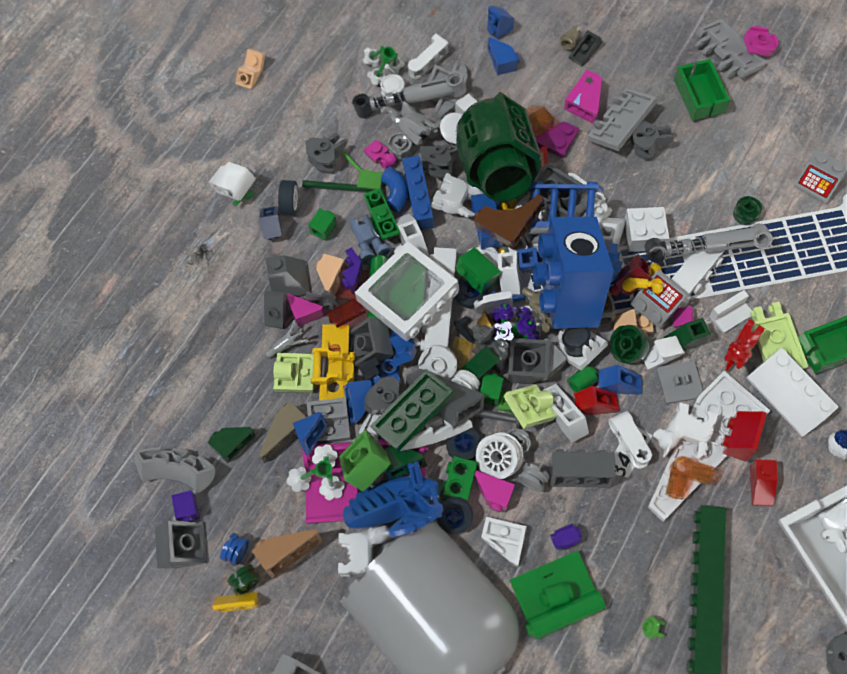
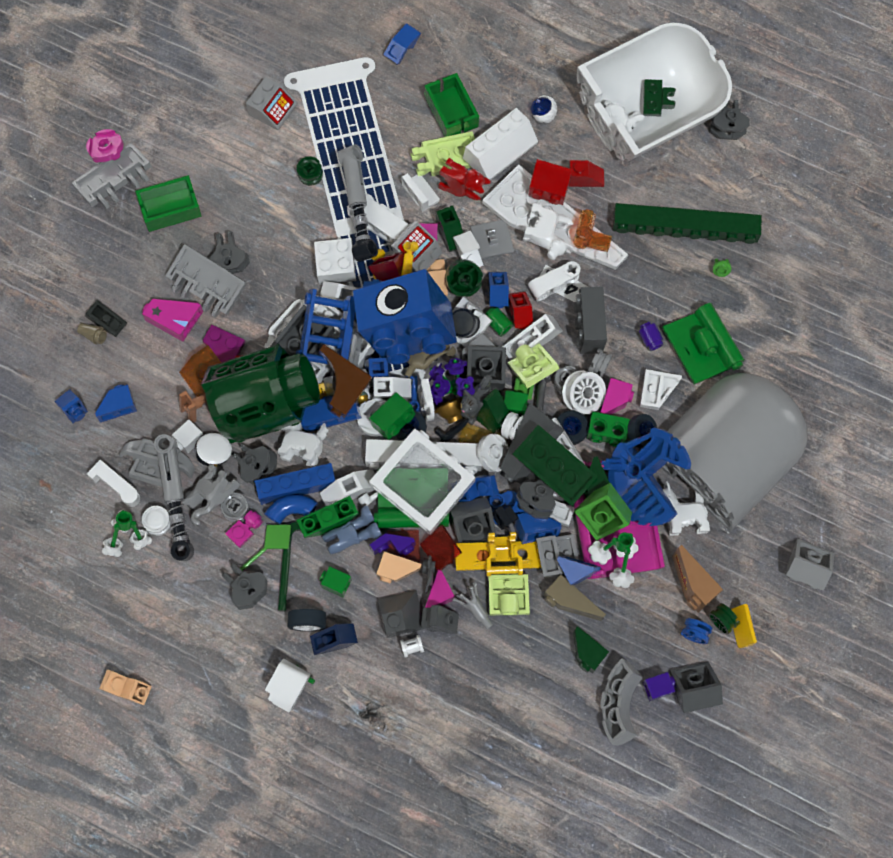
camera: 100 degrees left, 5 degrees up
none -> white bush [400,635,424,658]

